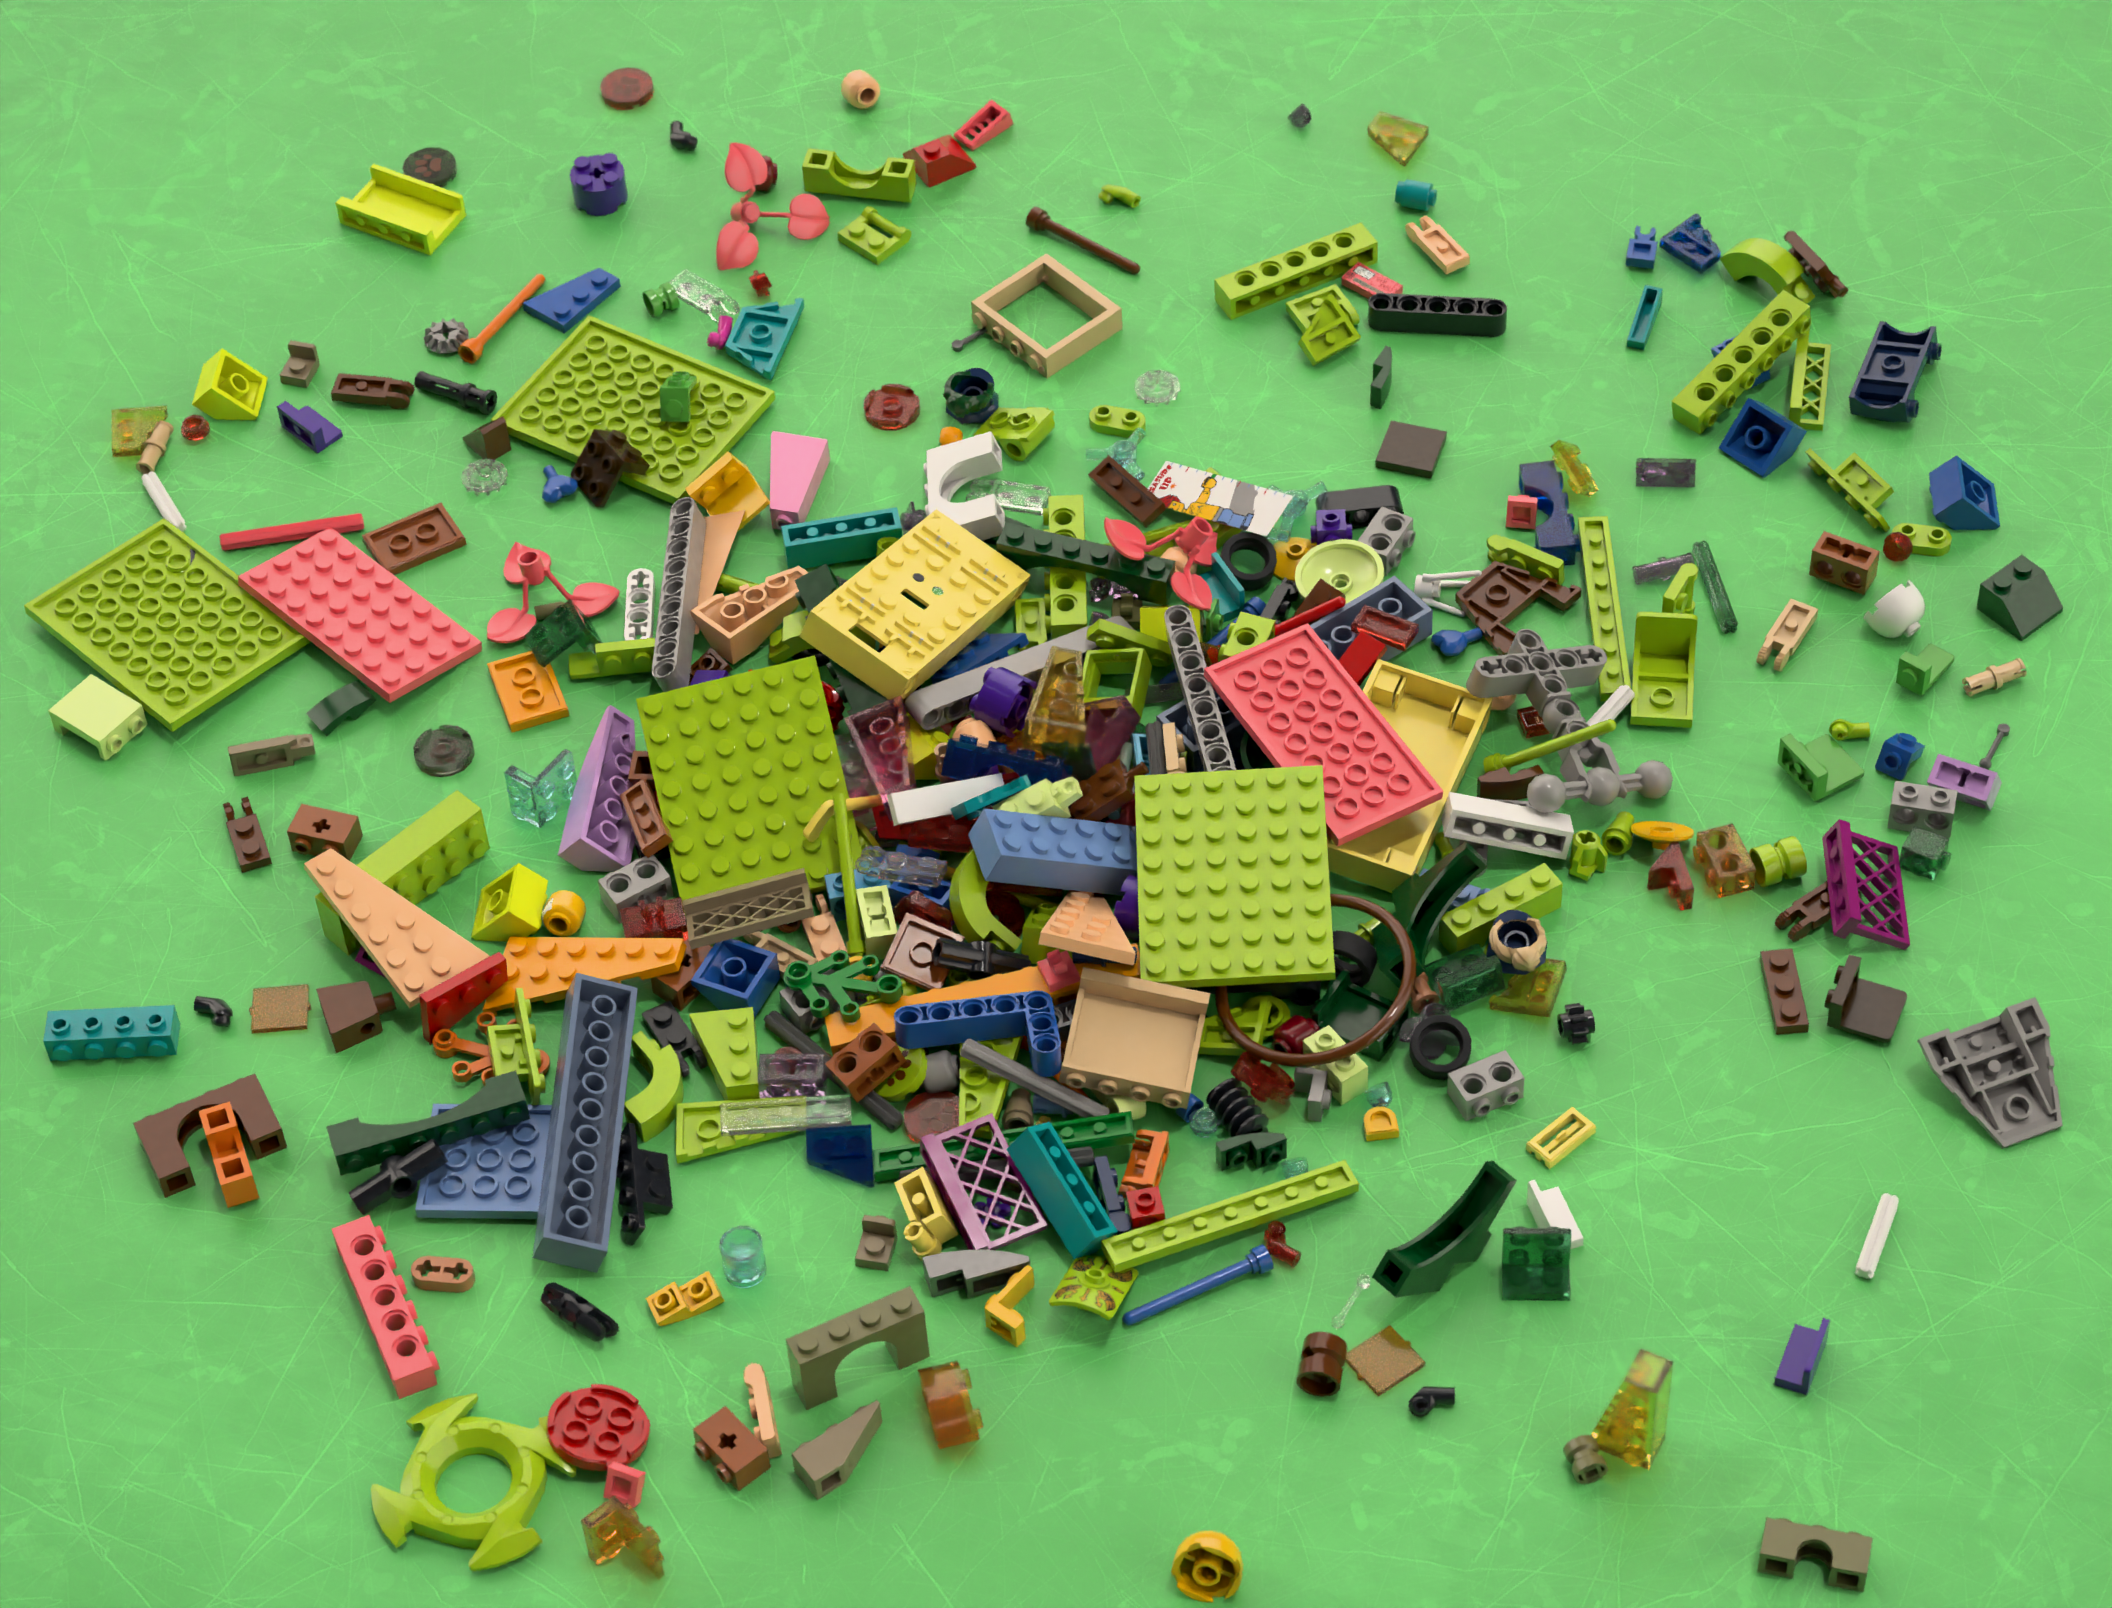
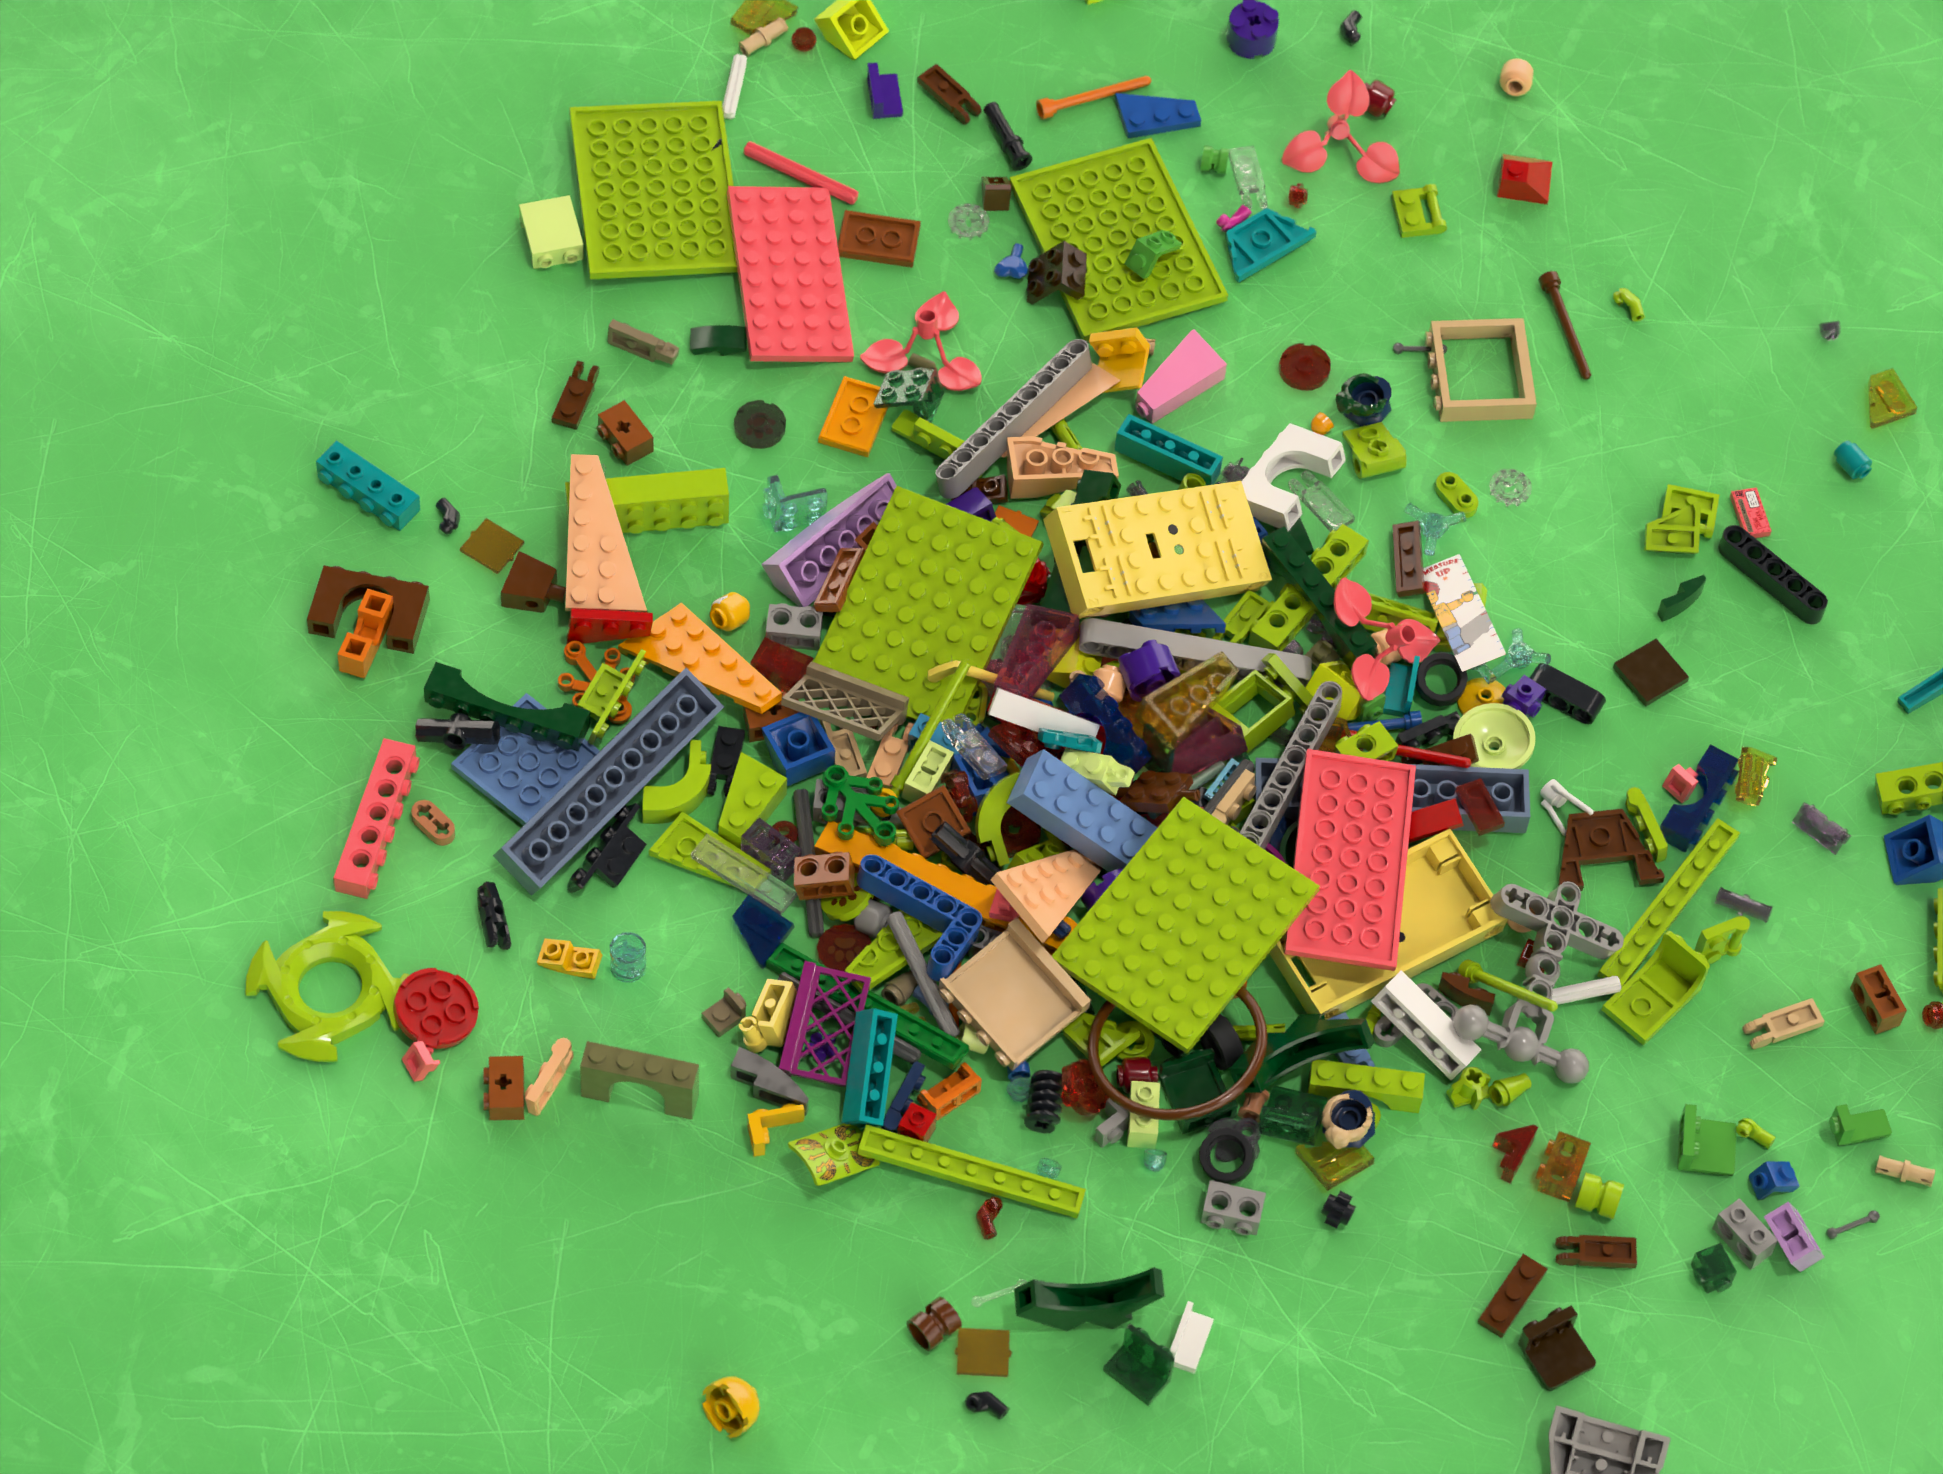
camera: 30 degrees right, 10 degrees up
dark tan bracket [280,340,320,388] -> none
light grey gear [424,318,469,354] -> none
neon yellow slope [471,863,548,942] -> none
clear orange bracket [581,1496,664,1580] -> none
white beam [624,568,655,641] -> none
dark tan slope [792,1400,882,1500] -> none
lime arch [802,148,917,203] -> none
clear orange brick [918,1361,983,1449] -> none
coral slope [953,99,1013,151] -> none
blue piece [1123,1244,1274,1325] -> none
lime brick [1214,223,1378,320] -> none
dark green slope [1216,1133,1287,1171] -> none
light grey brick [1358,506,1416,576] -> none
yellow tile [1364,1106,1399,1141] -> none
light nougat hinge [1405,216,1470,275] -> none
blue rock [1431,628,1482,656] -> none
light yellow tile [1526,1107,1596,1169] -> none
yellow dish [1631,821,1694,850] -> none
clear green axle [1692,540,1738,634] -> none
magenta fence [1822,819,1910,950] -> none
white cylinder [1863,580,1925,638] -> none

